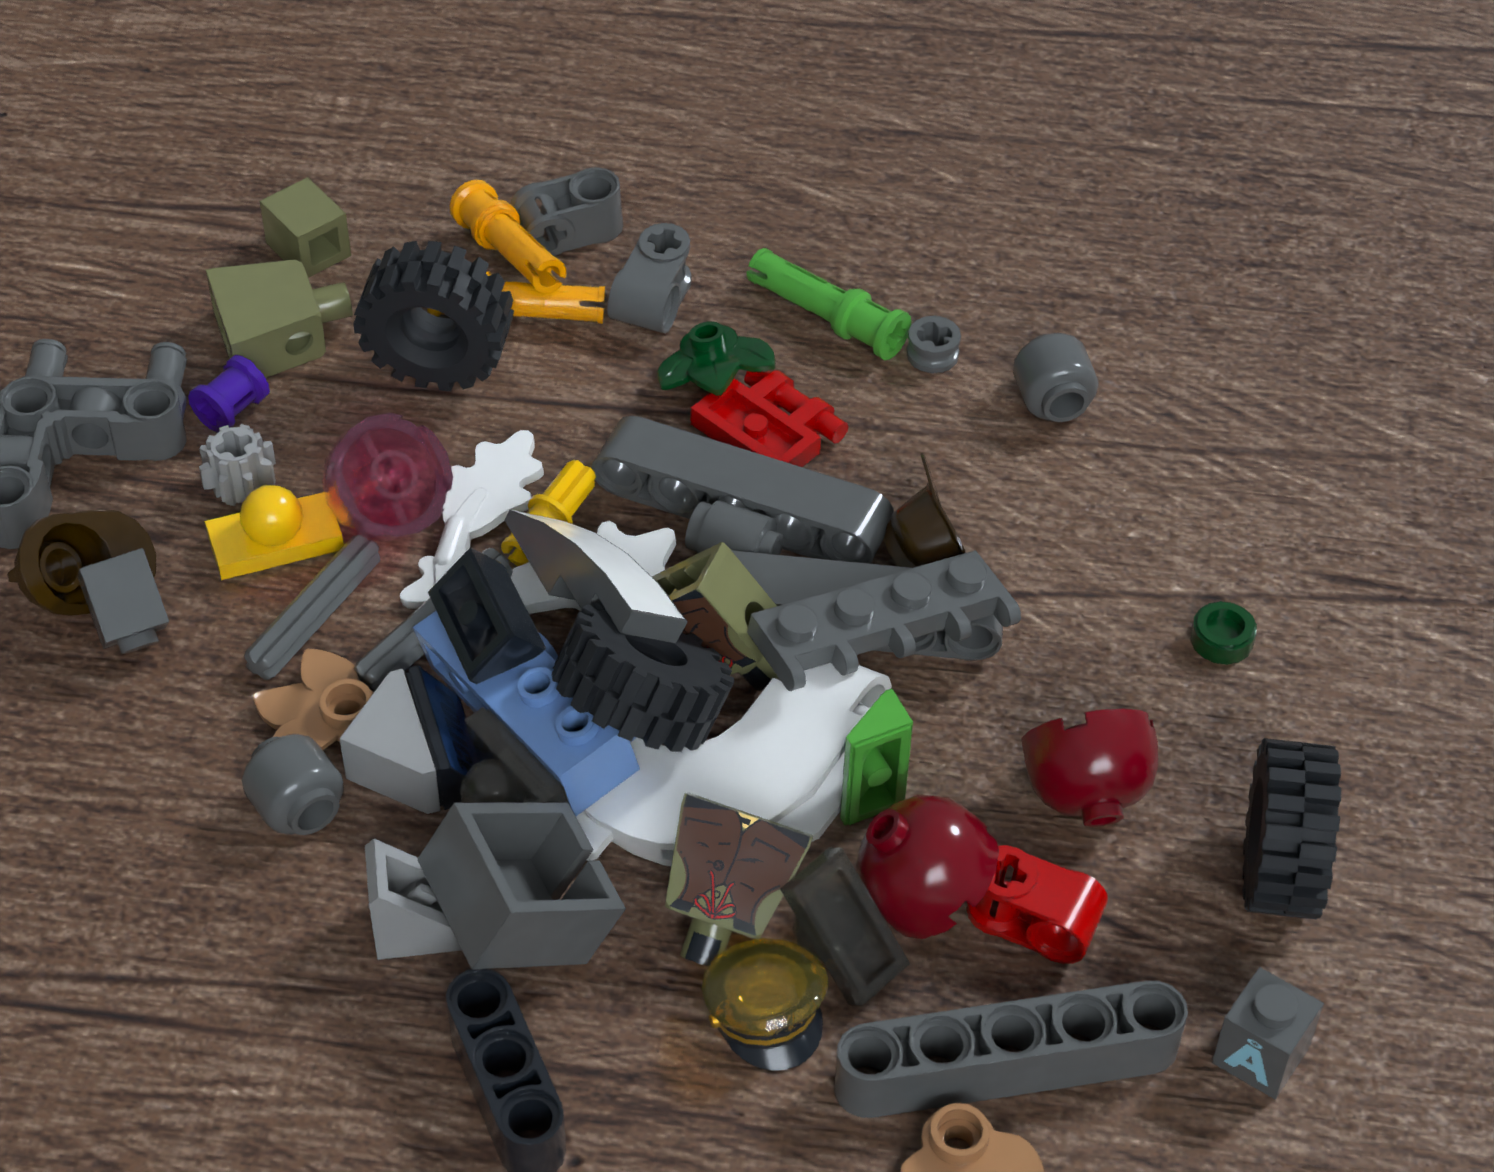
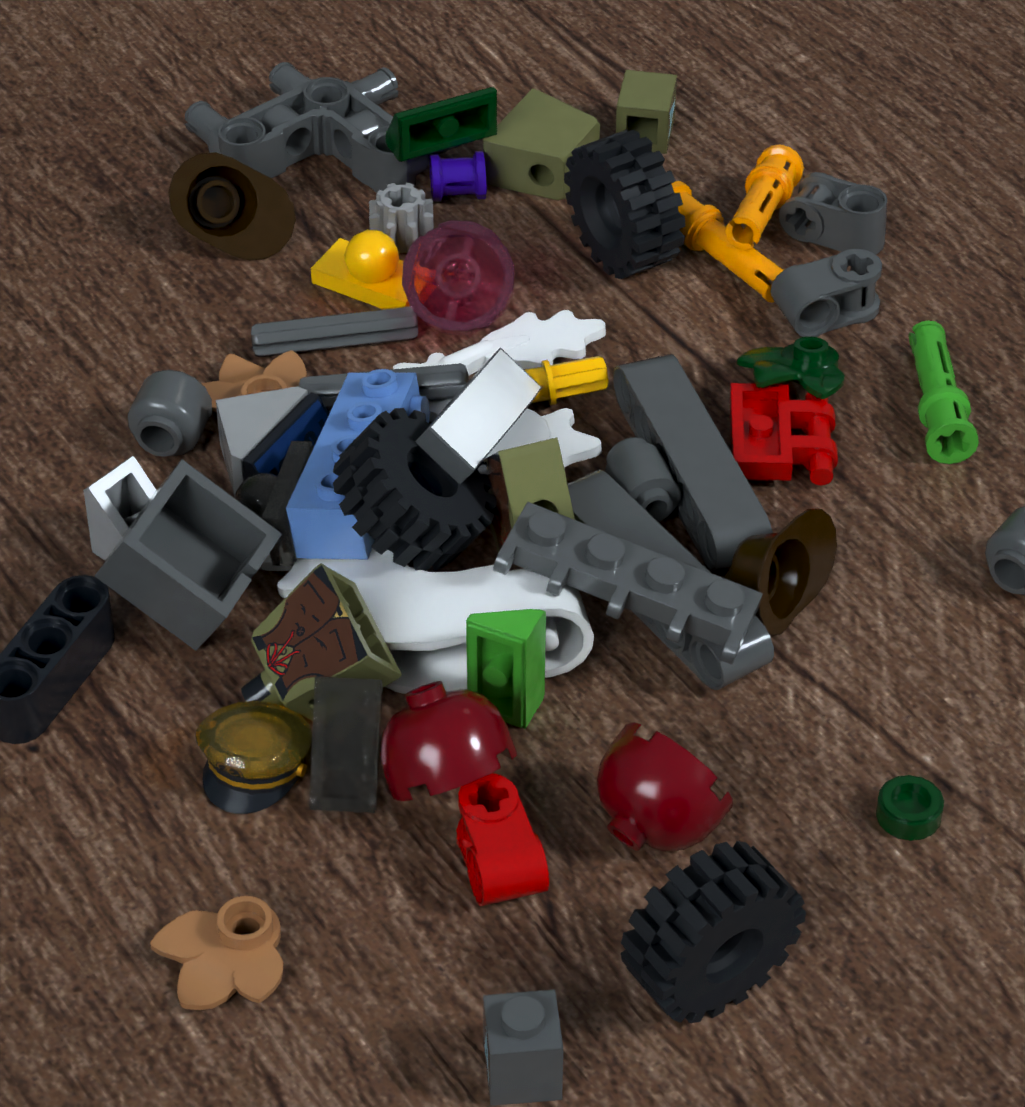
camera: 50 degrees right, 5 degrees down
dark grey brick [77,548,169,654] -> none
black slope [428,547,546,684] -> none
dark grey beam [834,981,1188,1118] -> none
dark grey bush [907,316,961,374] -> none
none -> dark green slope [385,86,497,162]

